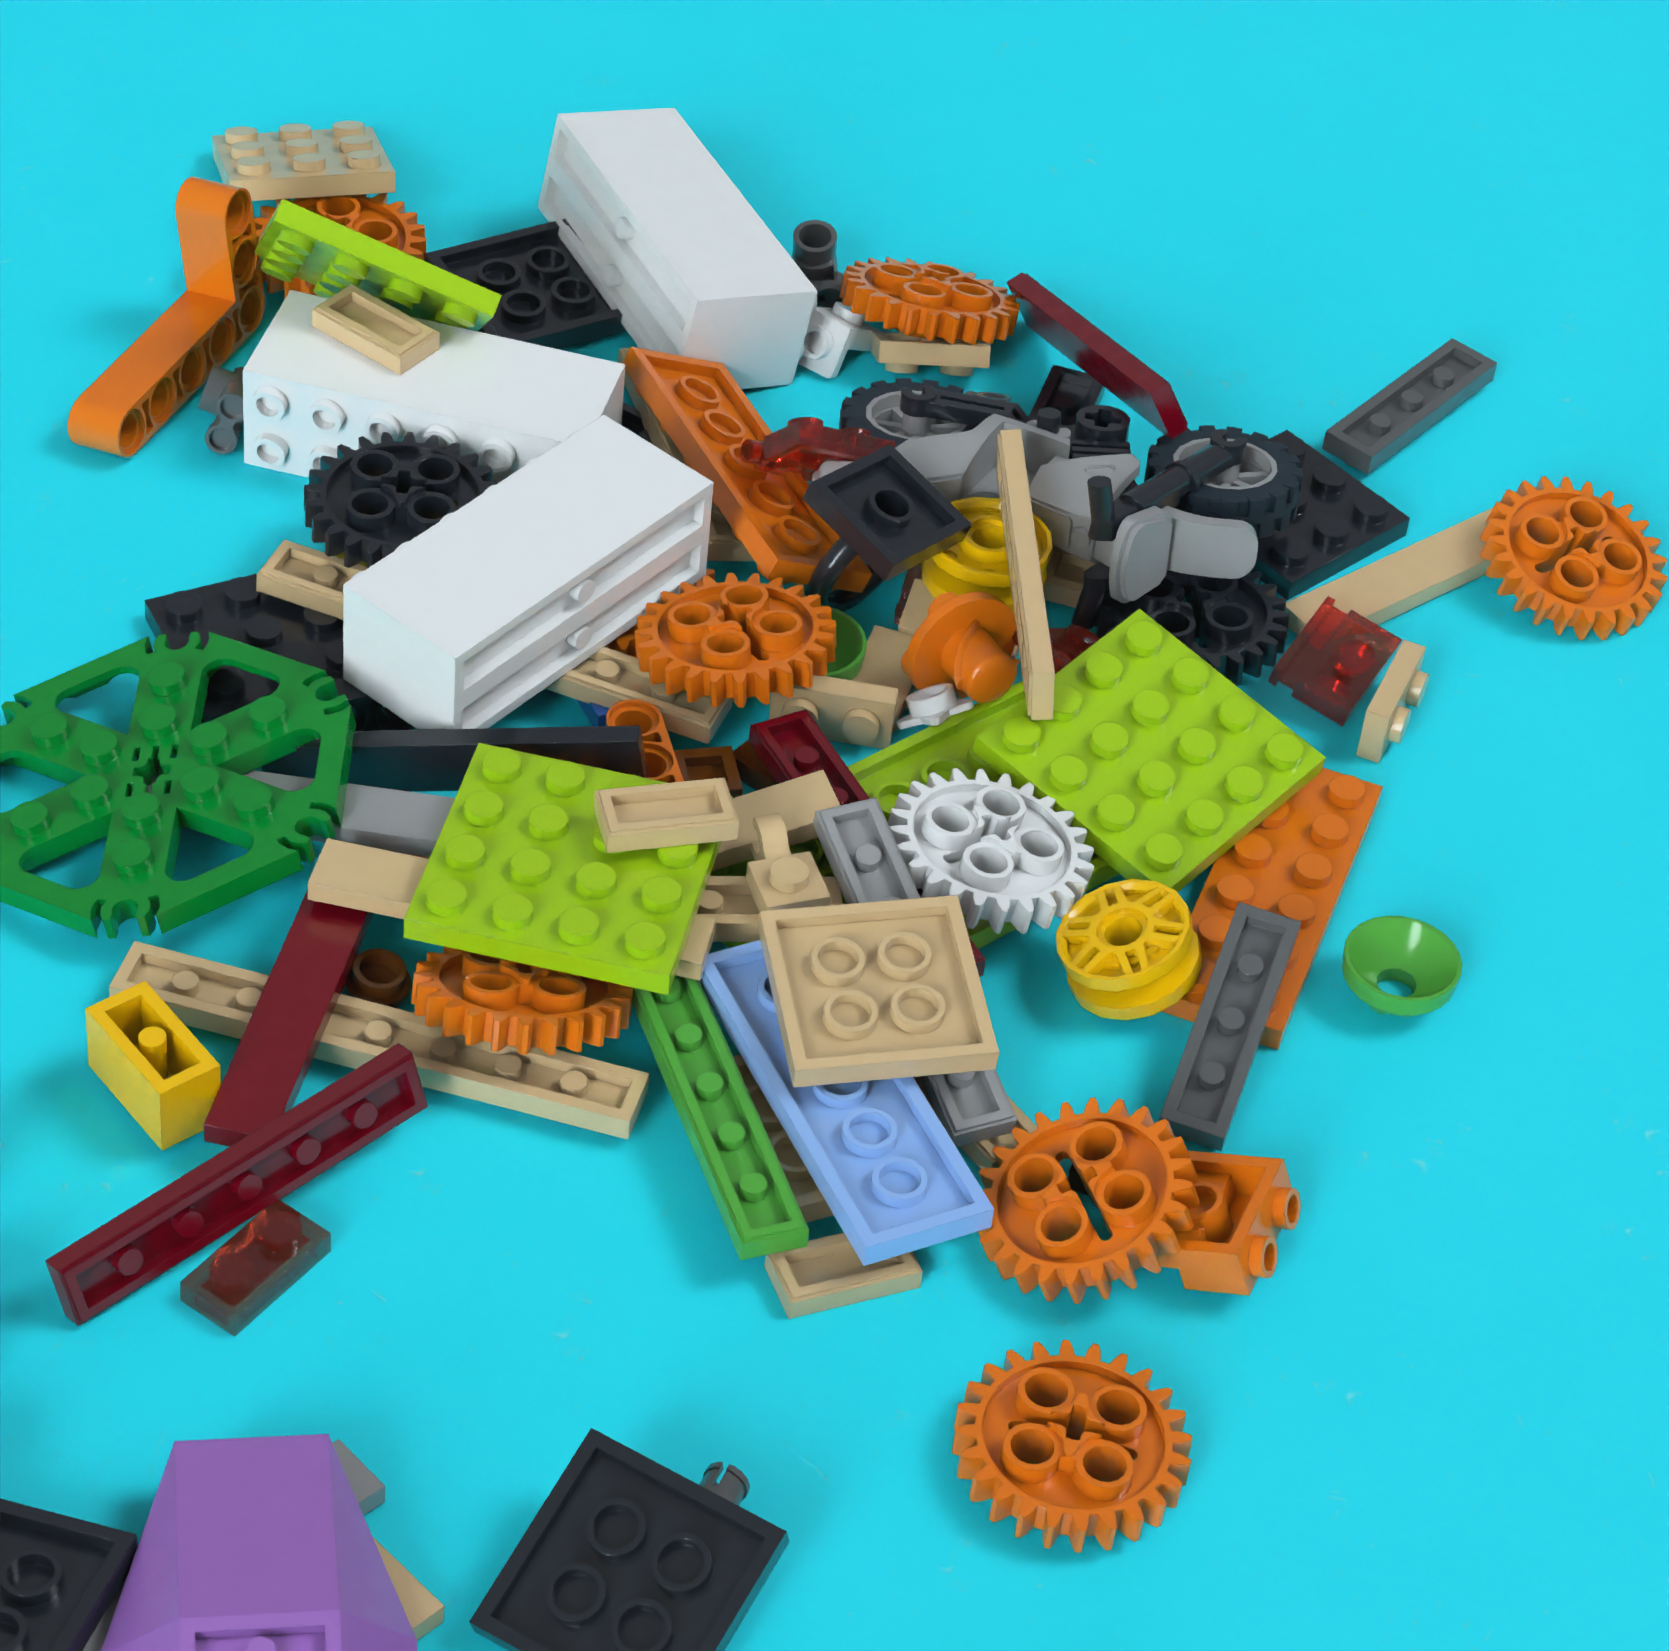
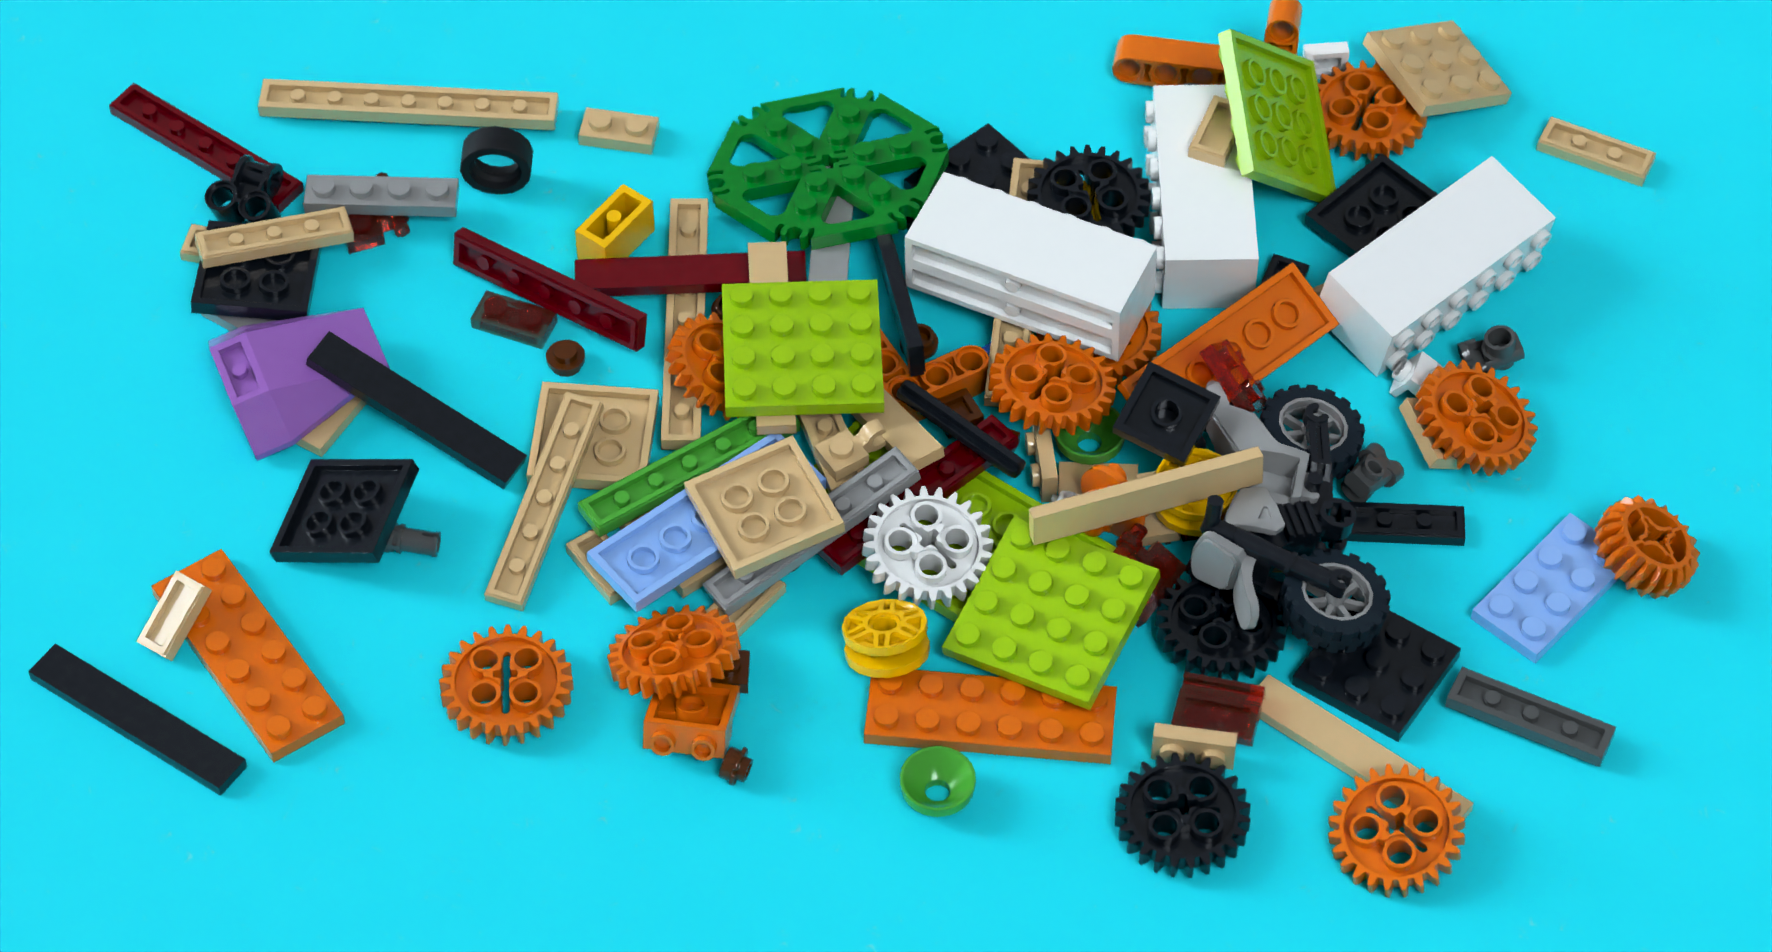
camera: 80 degrees right, 10 degrees up
tan tile [593,777,739,853] -> none
dark red tile [1007,272,1188,440] -> none
dark grey plate [1159,902,1301,1152] -> none
none -> black tile [306,331,527,489]
none -> tan tile [484,391,604,611]
none -> tan plate [526,381,659,490]
none -> reddish brown plate [546,340,585,377]
none -> reddish brown plate [719,746,753,786]
none -> black axle [896,380,1026,478]
none -> black gear [1114,752,1251,878]
none -> light blue plate [1471,513,1619,663]
none -> tan tile [1536,116,1656,187]
none -> orange gear [1593,495,1700,599]

